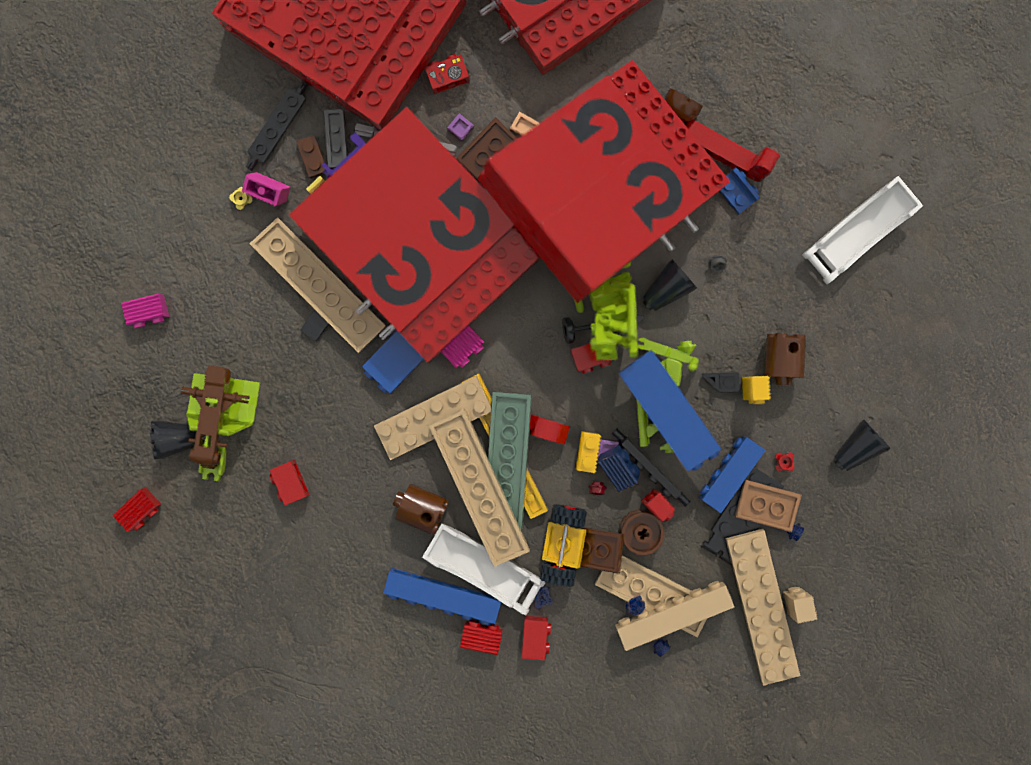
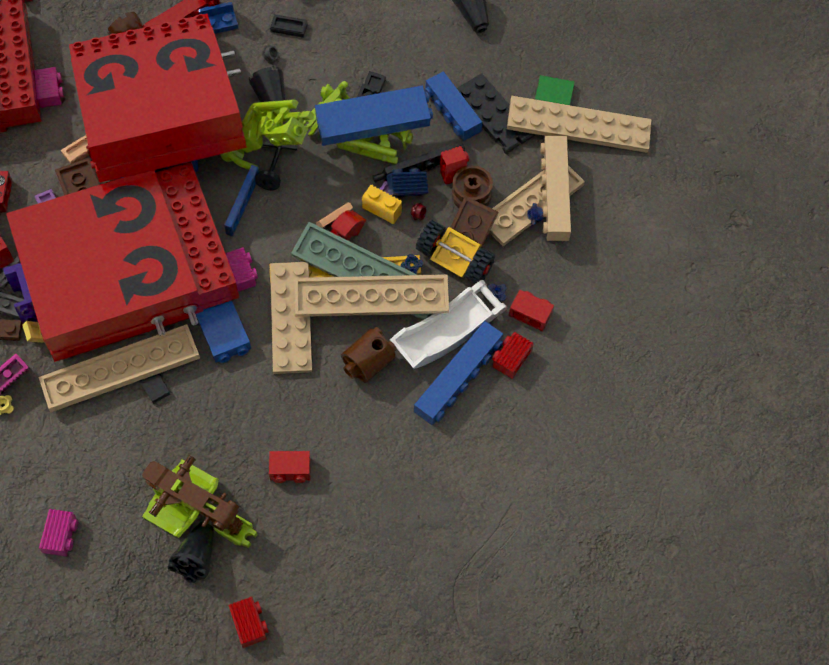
camera: 70 degrees left, 25 degrees down
red brick [570,343,614,374] -> none
clear blue plate [653,639,671,657] -> none
medium nougat tile [735,480,802,532] -> none
yellow brick [742,376,771,404] -> none
reddish brown cylinder [764,333,806,385] -> none
red plate [775,452,795,472] -> none
tan brick [783,587,817,623] -> none
clear blue plate [787,523,804,541] -> none
none -> dark pink brick [34,67,64,108]
none -> blue tile [224,165,259,236]
none -> black tile [270,14,308,38]
none -> light nougat tile [316,202,353,228]
none -> clear blue plate [401,254,423,274]
none -> green tile [535,75,575,105]

